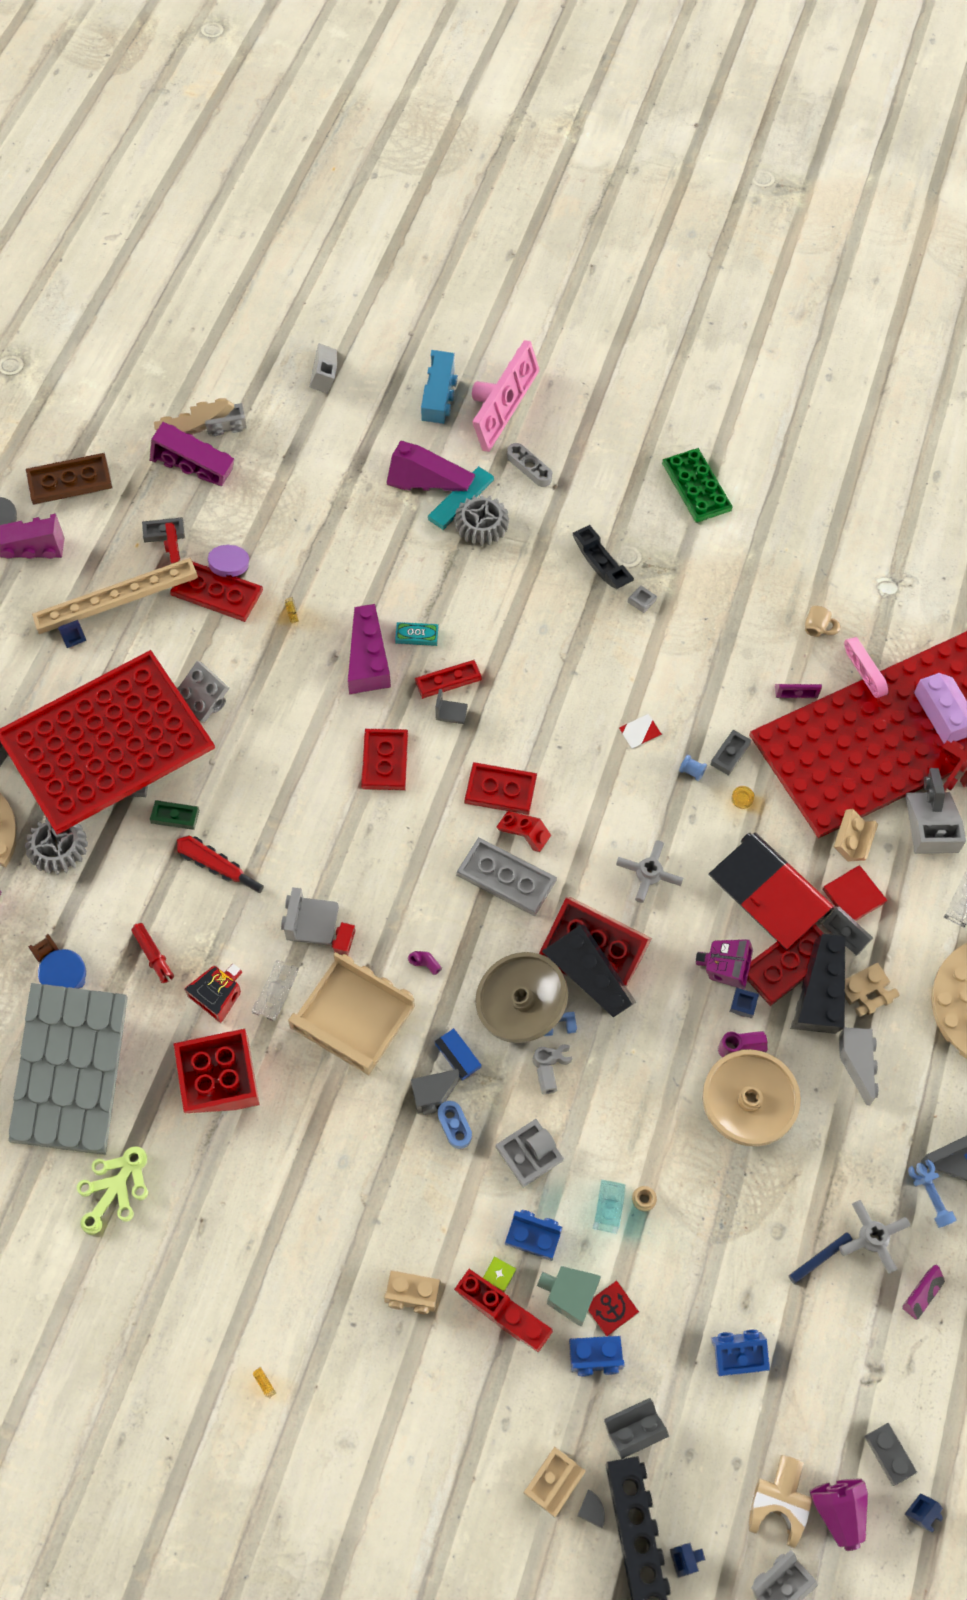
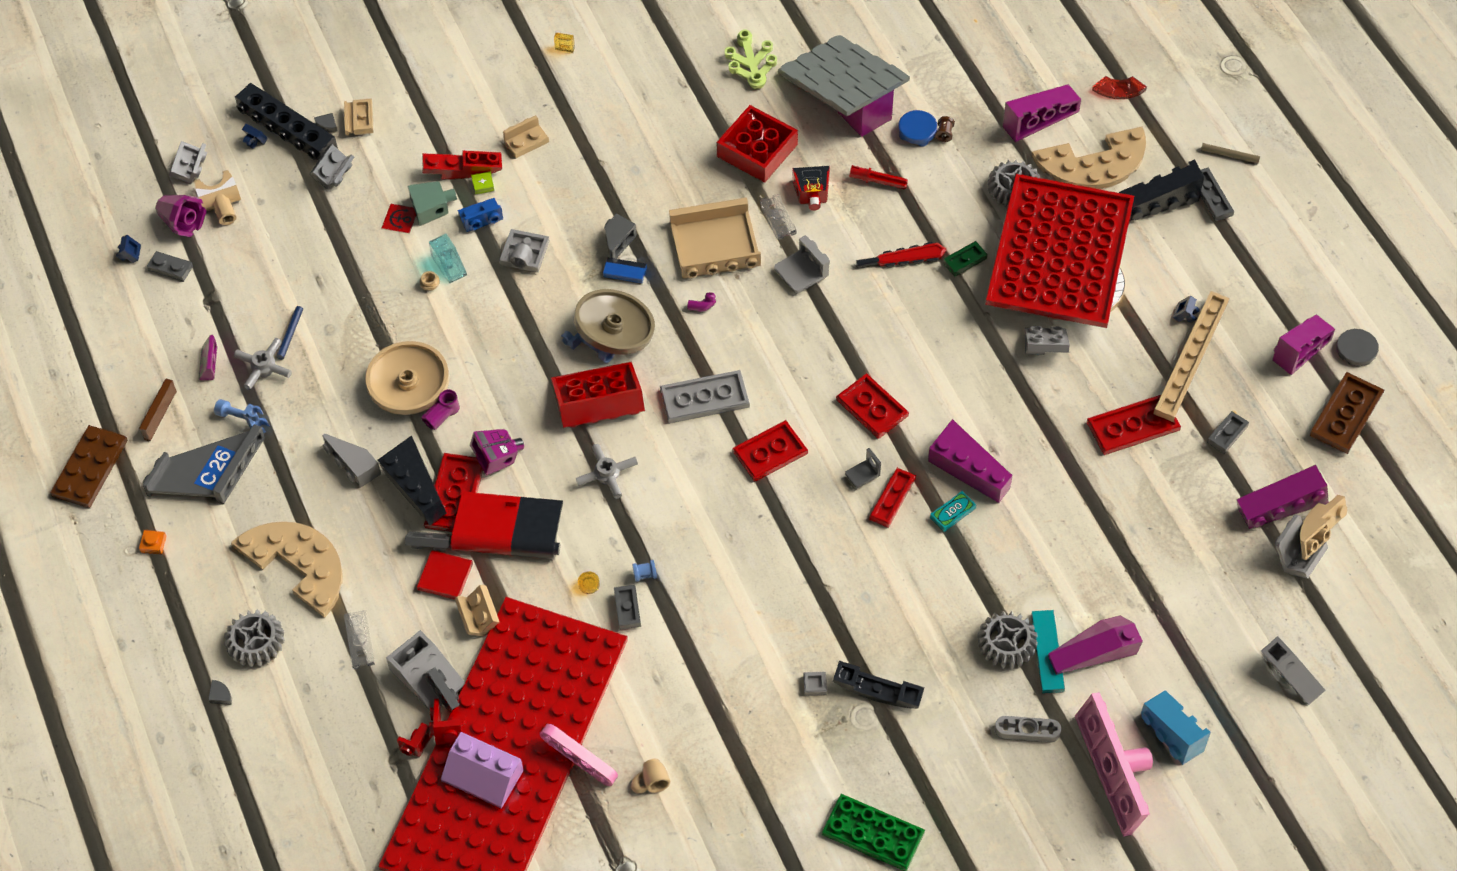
camera: 140 degrees right, 5 degrees down
red plate [164,523,181,564] -> none
medium lavender tile [208,545,249,577] -> none
clear yellow tile [285,597,299,623] -> none
red piece [332,922,356,956] -> none
medium blue plate [438,1101,472,1149] -> none
red bracket [497,811,551,852] -> none
light grey bar [533,1044,572,1095] -> none
black wedge [542,924,637,1017] -> none
blue bracket [569,1336,625,1376] -> none
white sticker [619,714,662,748] -> none
blue bracket [711,1329,770,1376] -> none
dark blue tile [729,987,759,1018] -> none
magenta slope [775,684,822,698] -> none
tan plate [845,963,899,1017] -> none

